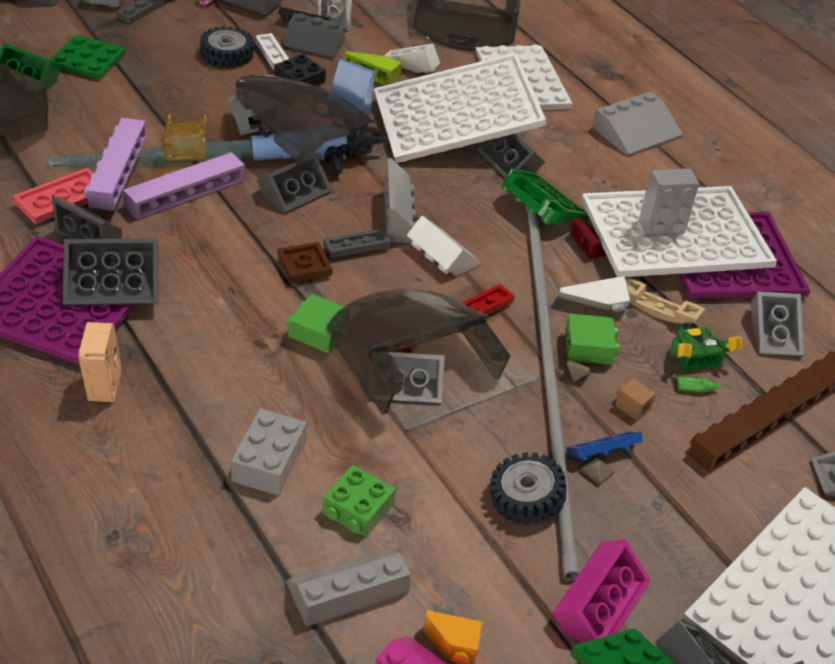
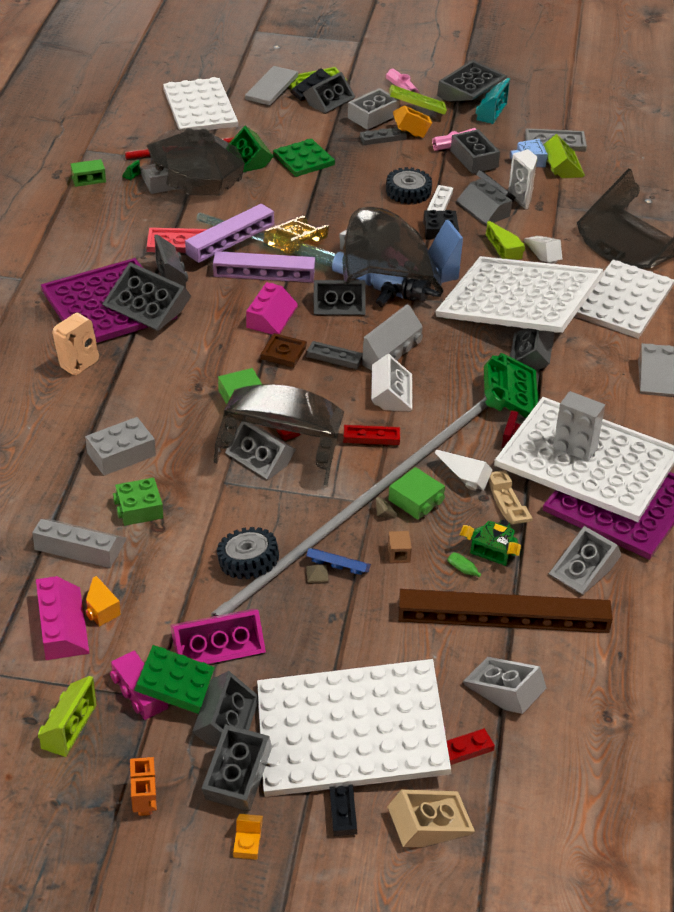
camera: 45 degrees right, 0 degrees up
none -> dark pink slope [246,282,298,335]

